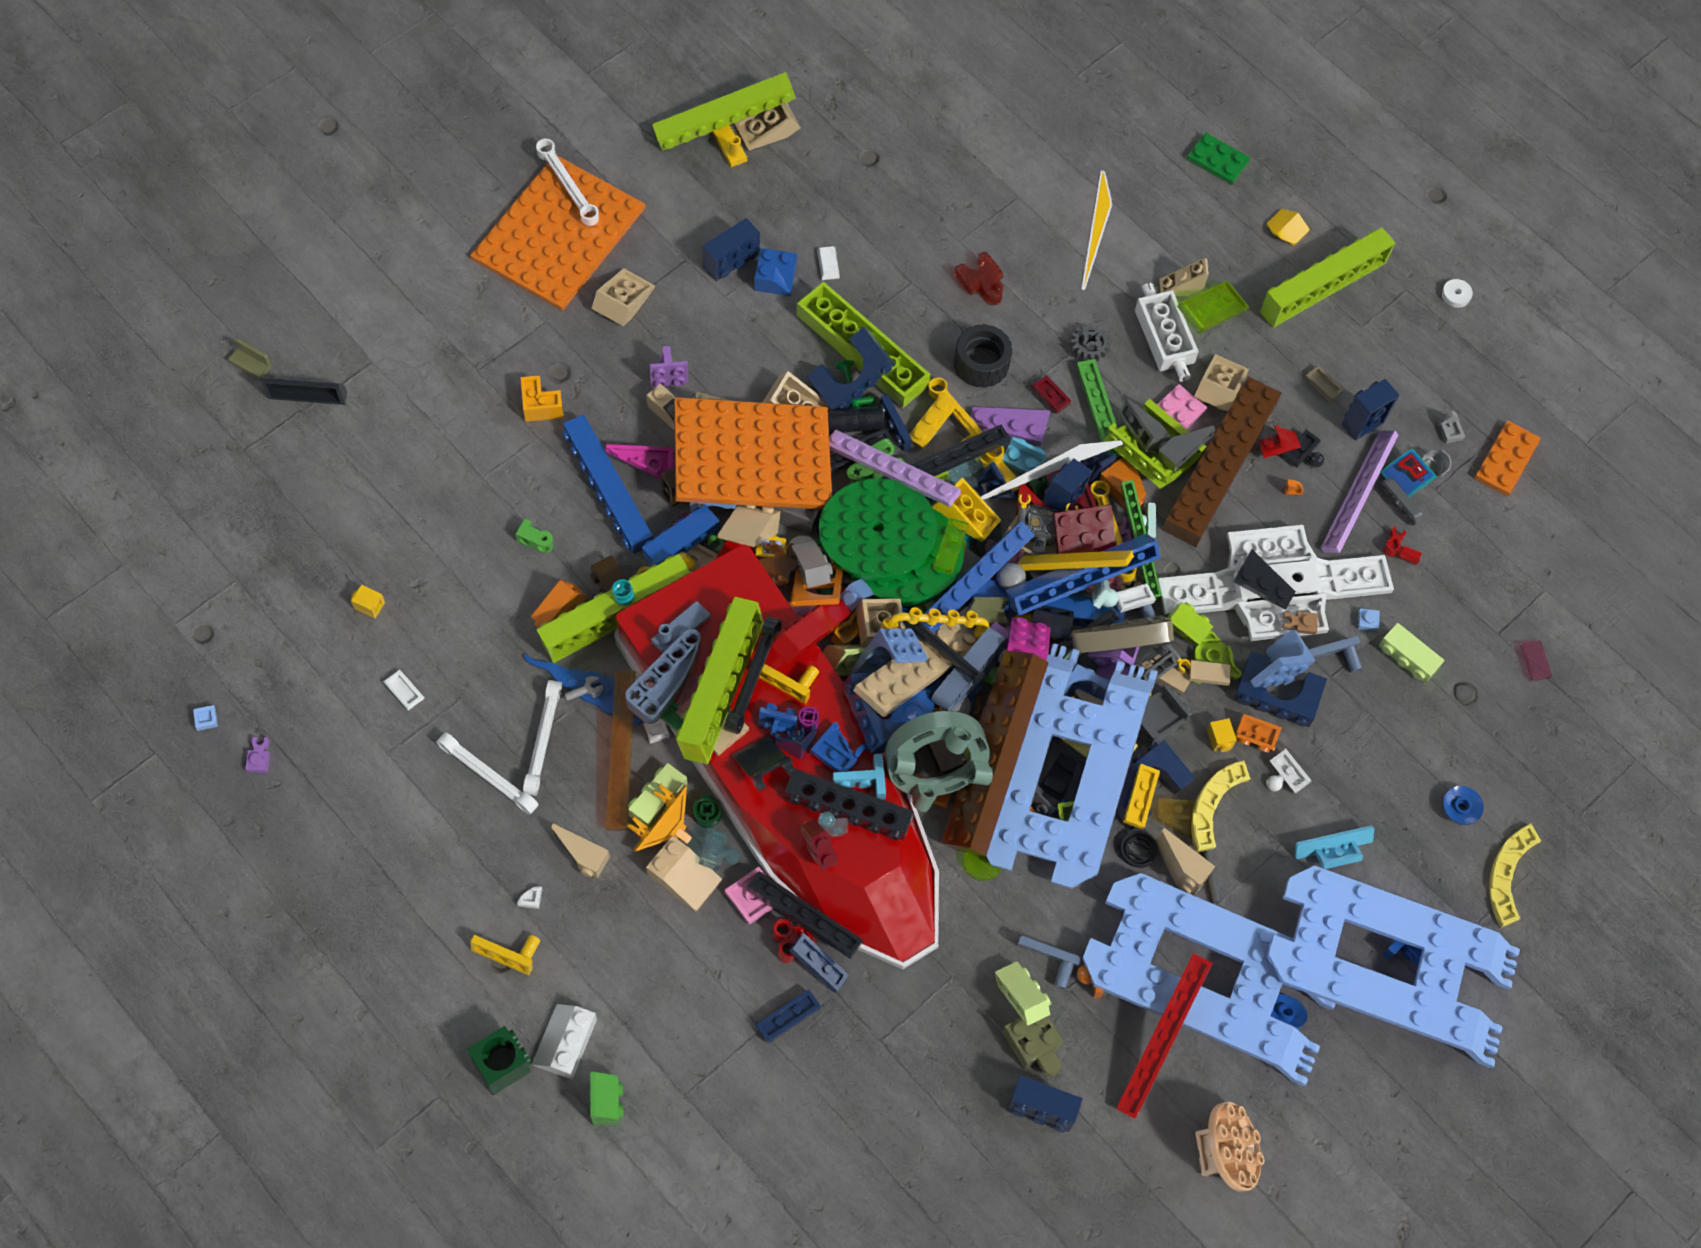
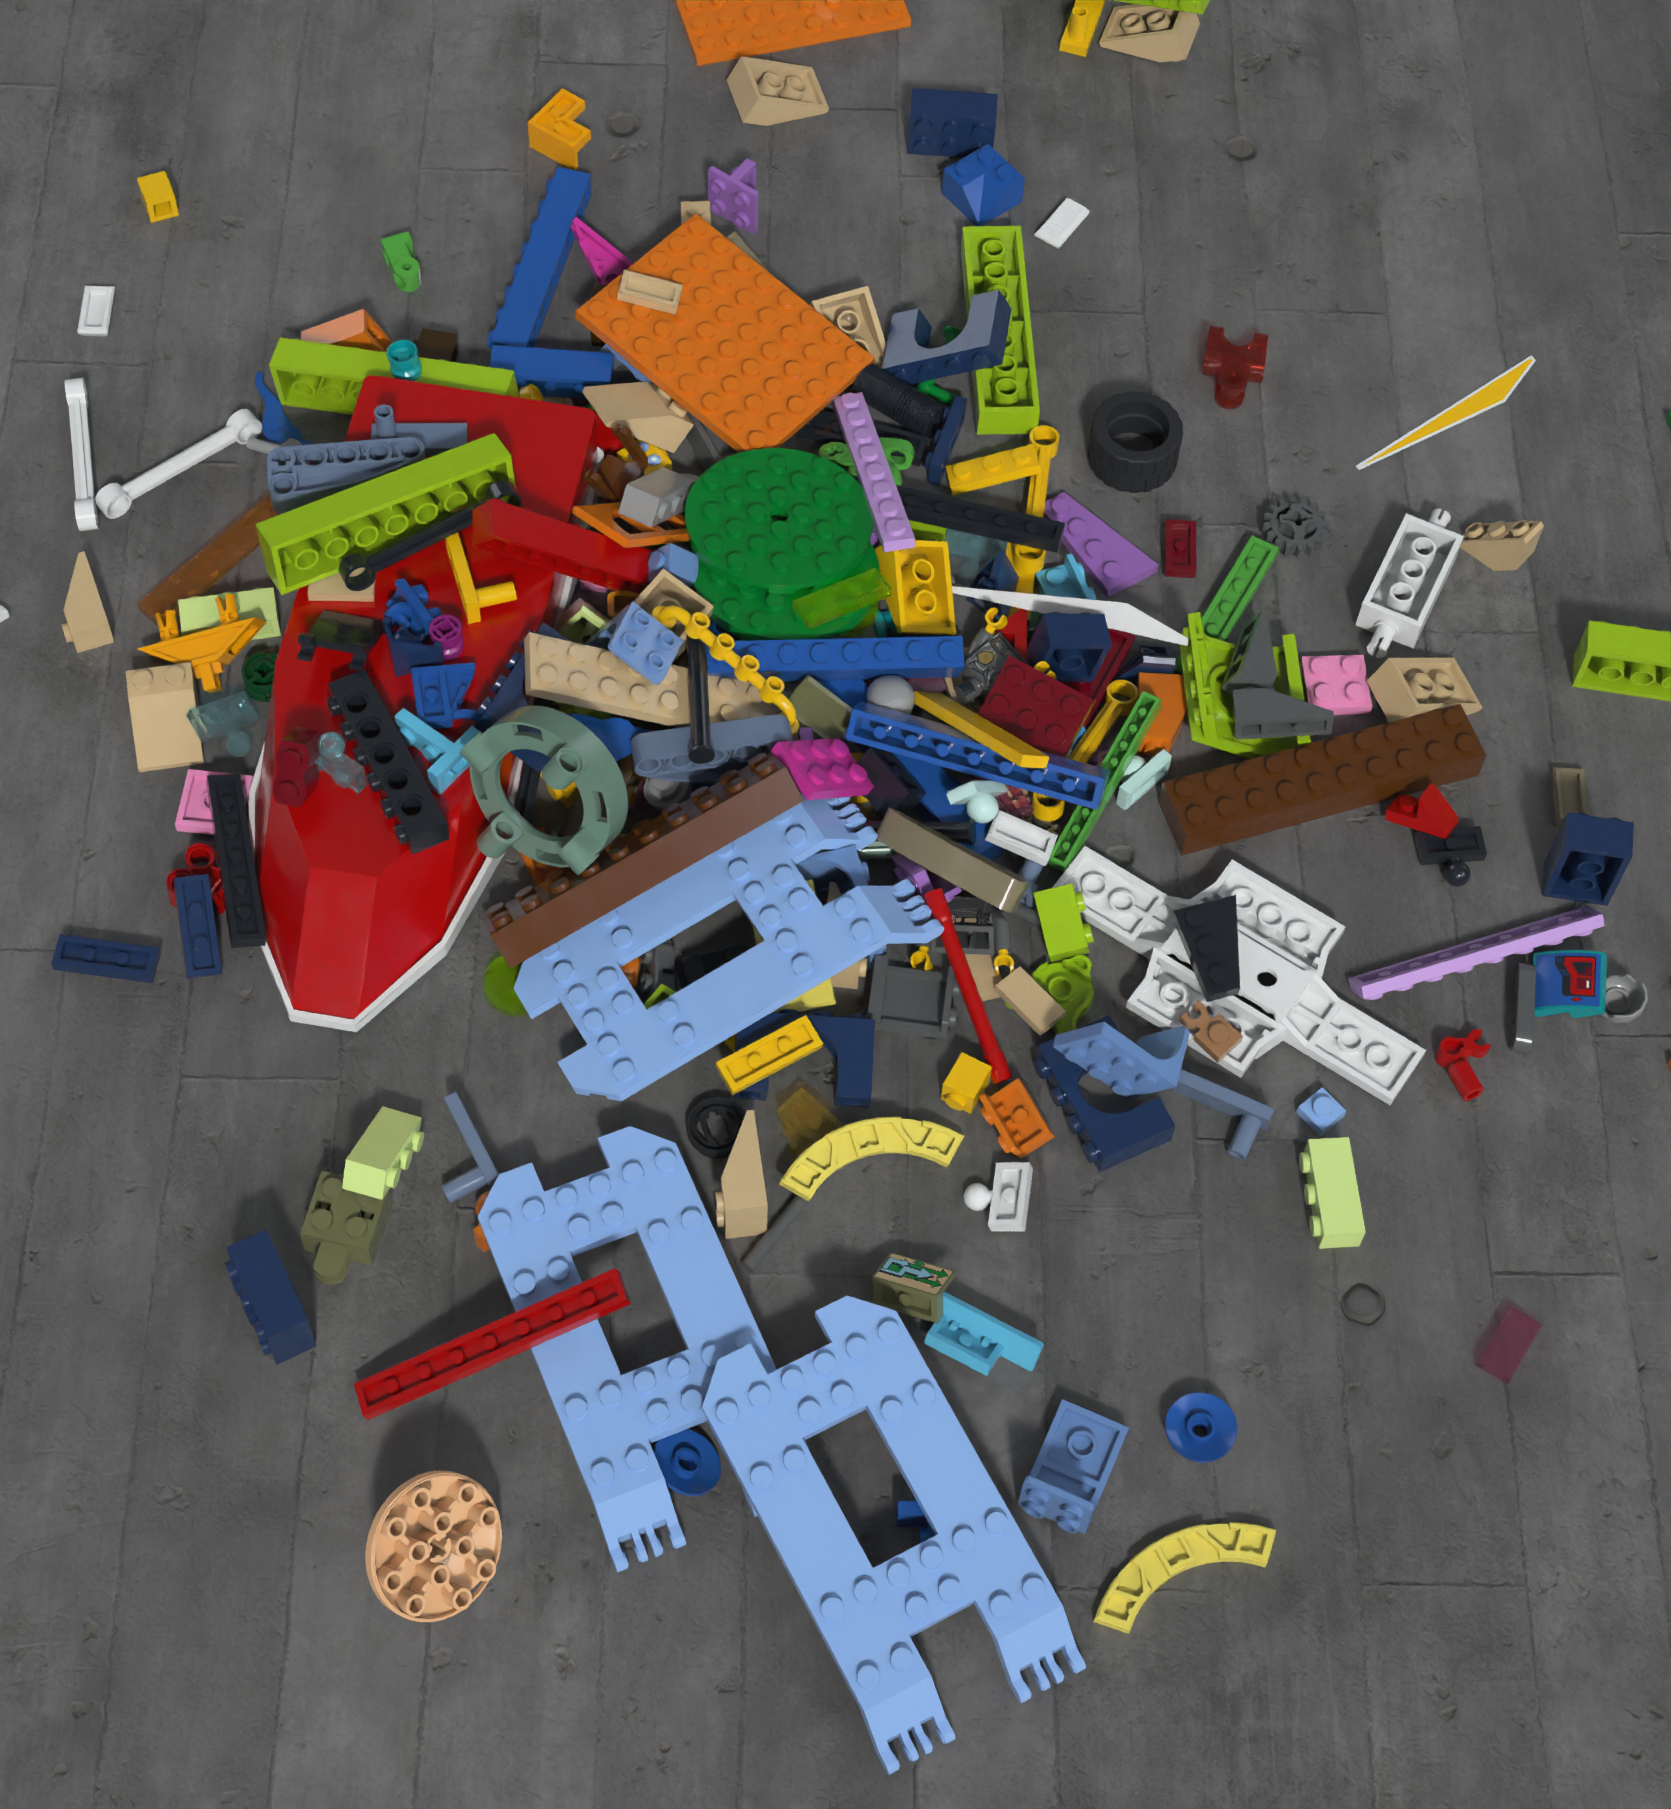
camera: 45 degrees right, 5 degrees down
clear neon green tile [1177,280,1250,335] -> none
orange tile [1284,479,1303,495] -> none
none -> tan tile [617,269,683,315]
none -> panel [872,1253,954,1323]
none -> red piece [923,888,1013,1085]
none -> medium blue bracket [1018,1399,1129,1534]

